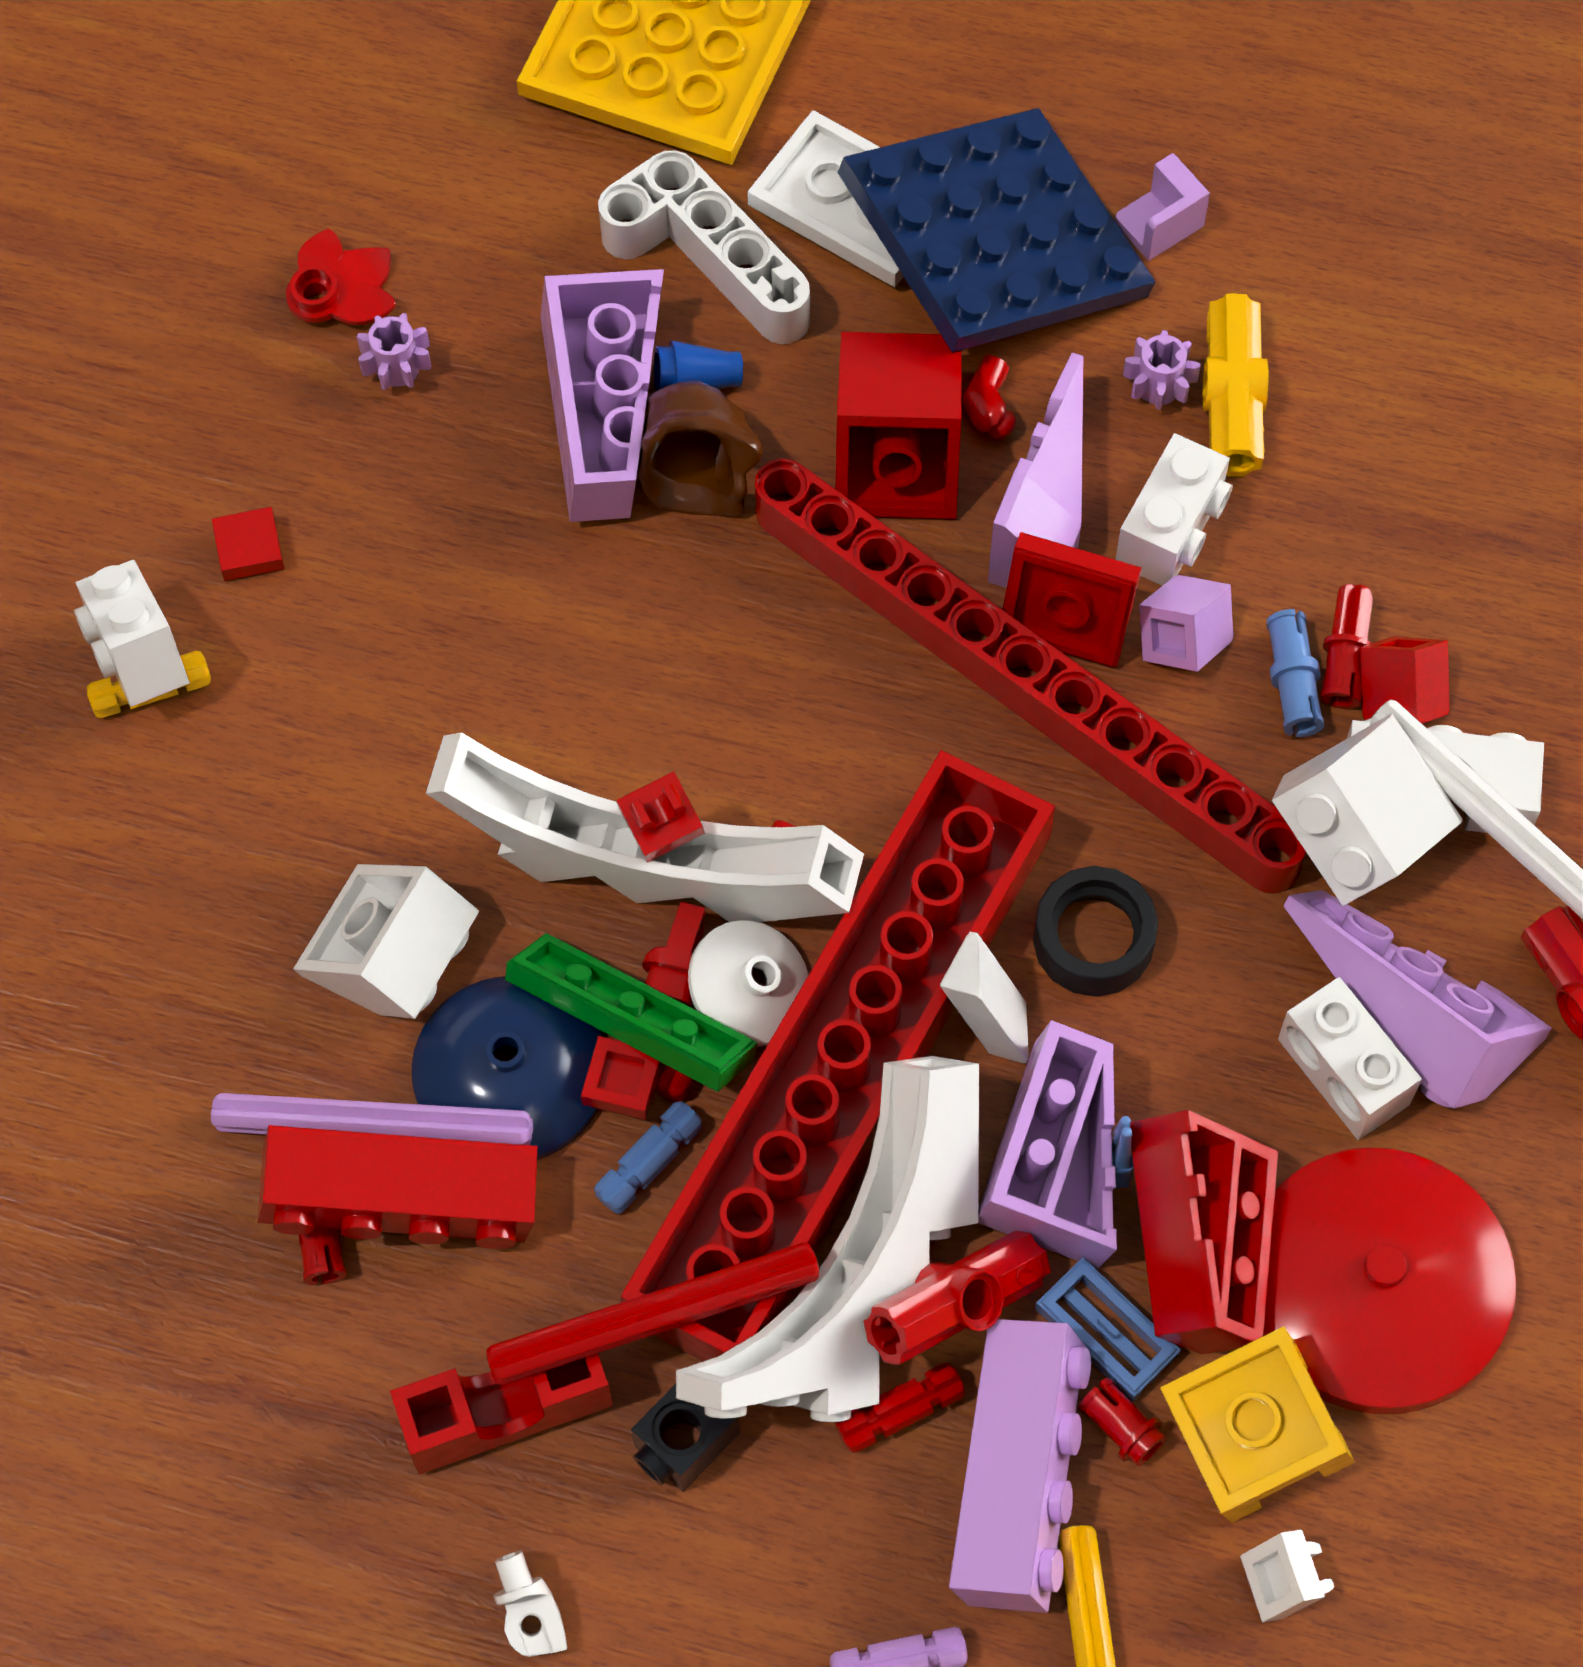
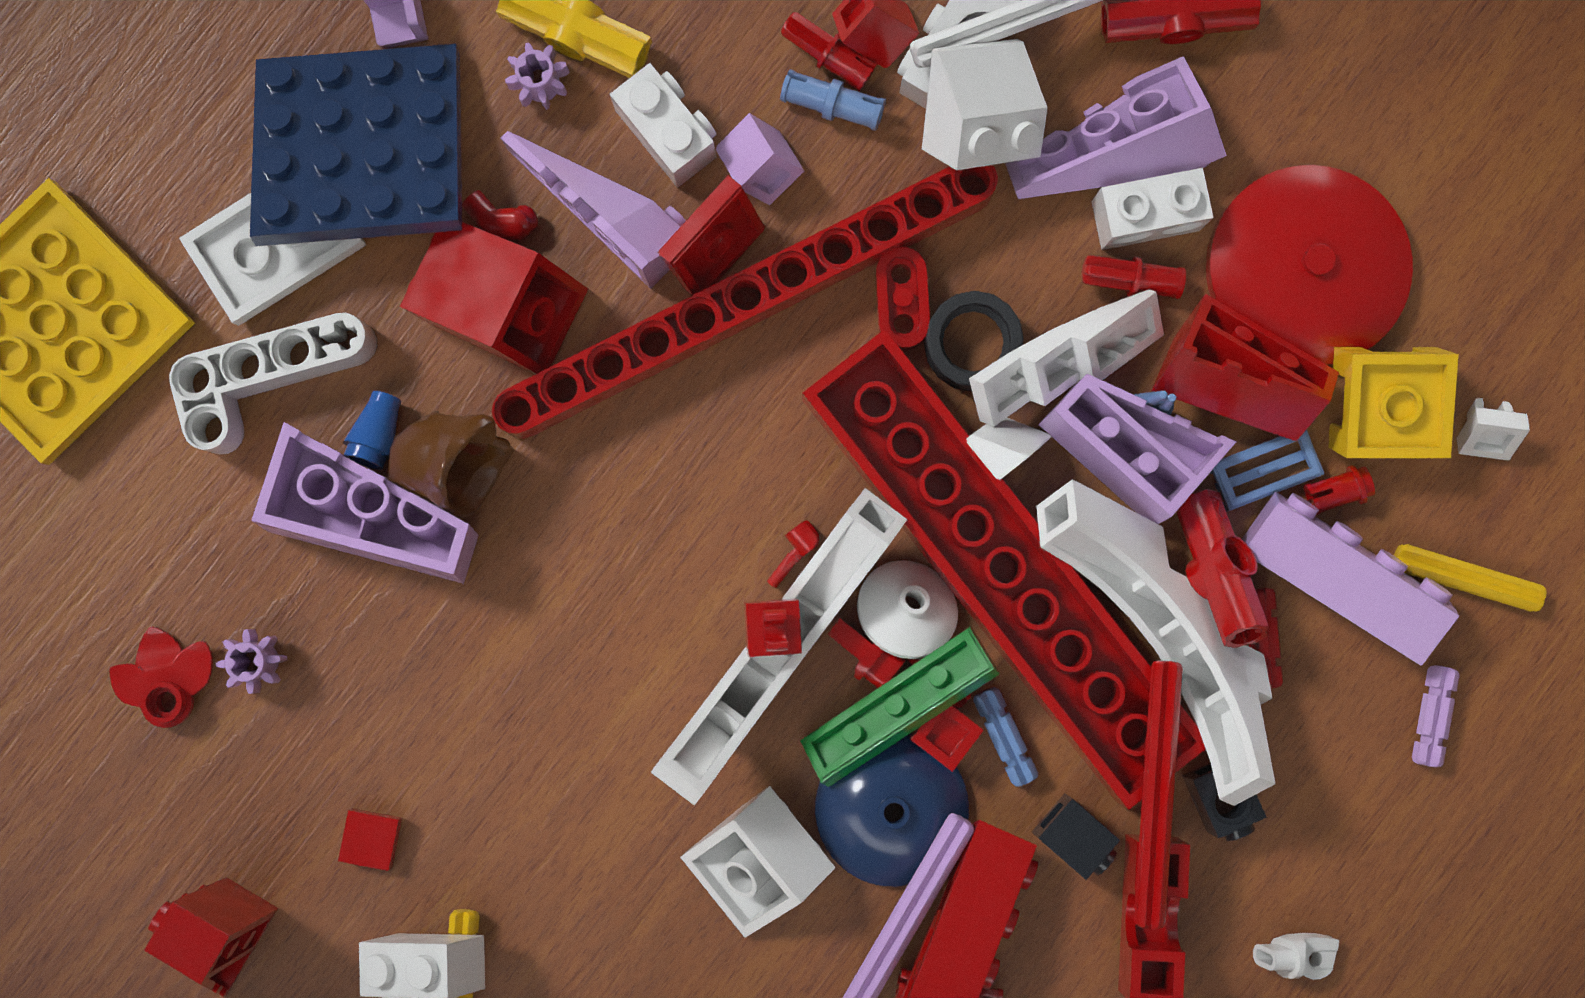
camera: 65 degrees left, 20 degrees up
none -> red wedge [143,877,278,998]
none -> red plate [875,247,930,350]
none -> white slope [969,289,1164,427]
none -> black brick [1032,793,1120,880]
none -> red axle [1081,255,1186,299]

